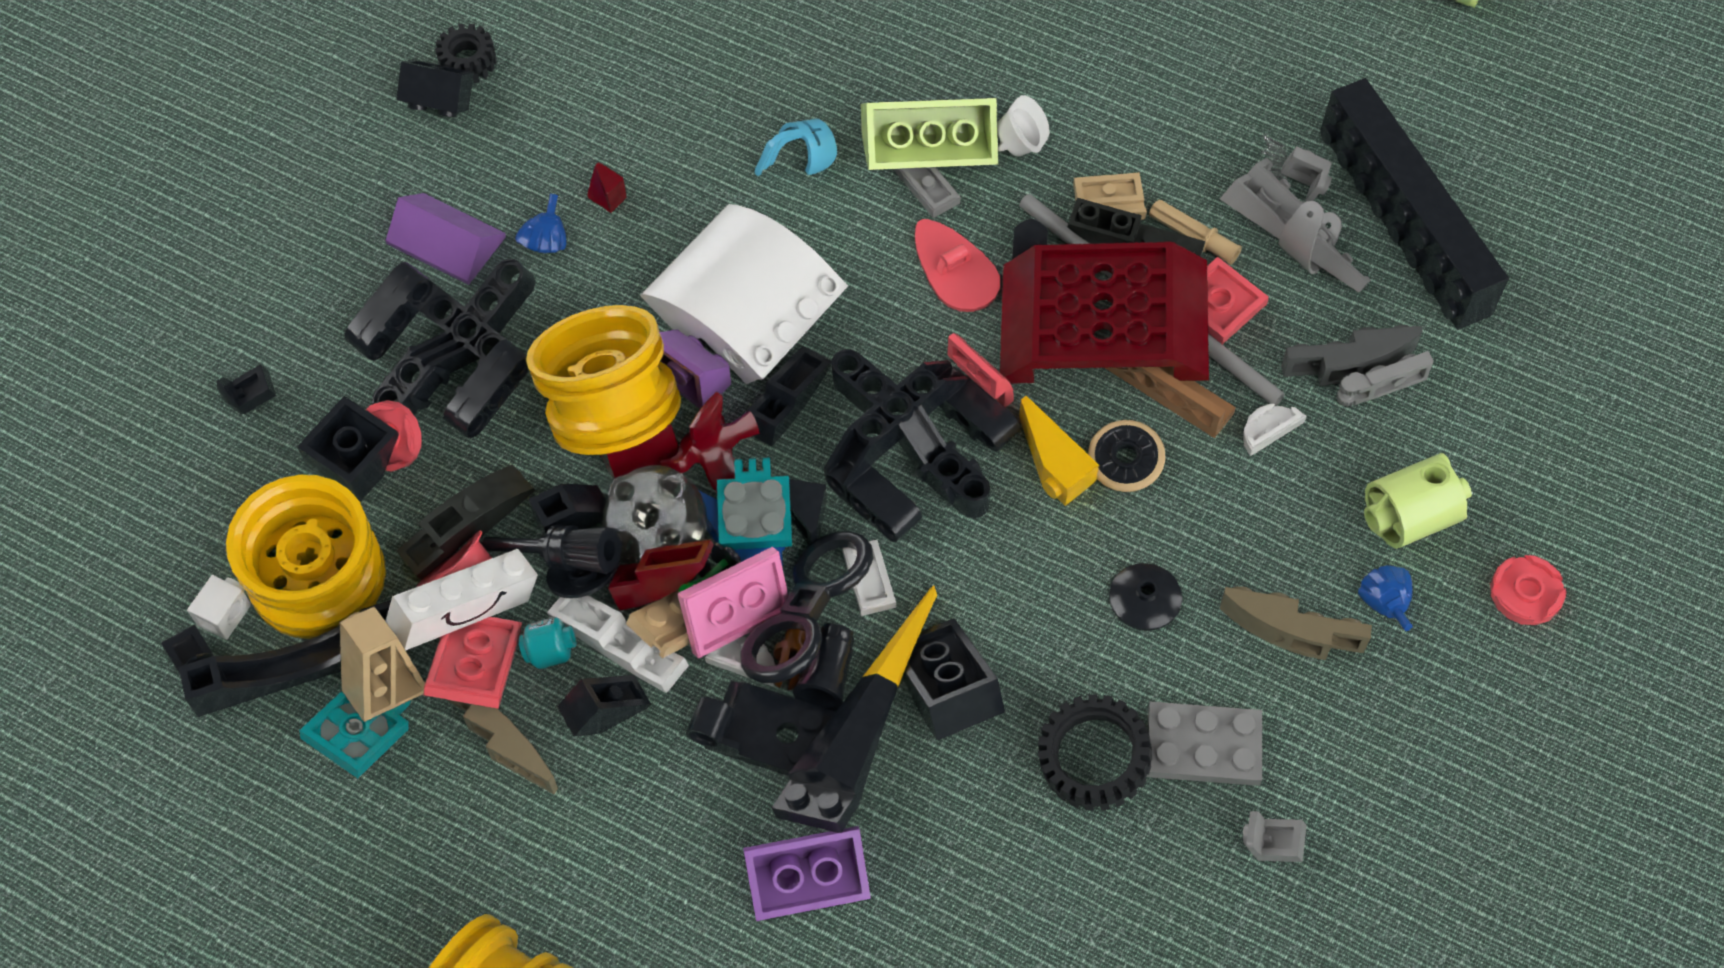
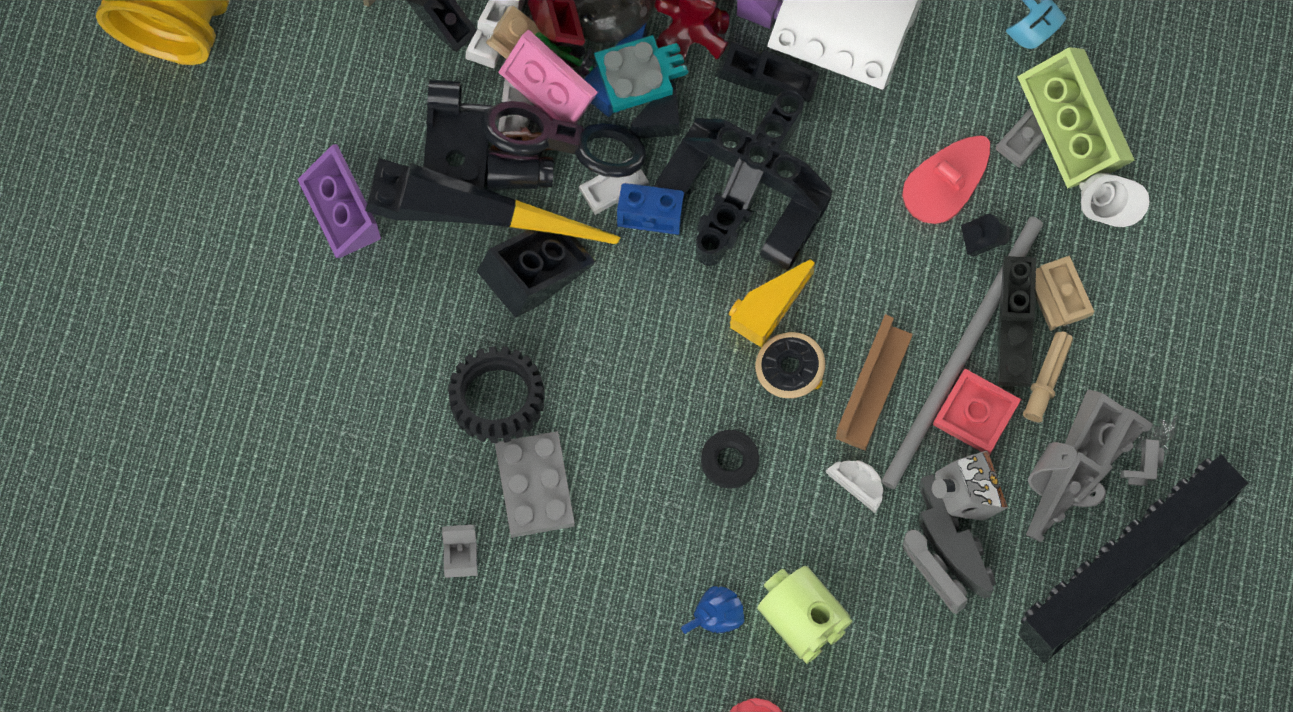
camera: 75 degrees right, 10 degrees up
coral slope [947,333,1014,408] -> none
dark red slope [1000,242,1209,384] -> none
black dish [1109,563,1182,631] -> none
dark tan slope [1220,586,1372,660] -> none
none -> blue bracket [617,183,684,235]
none -> black tyre [701,430,759,489]
none -> light grey torso [932,451,1008,521]

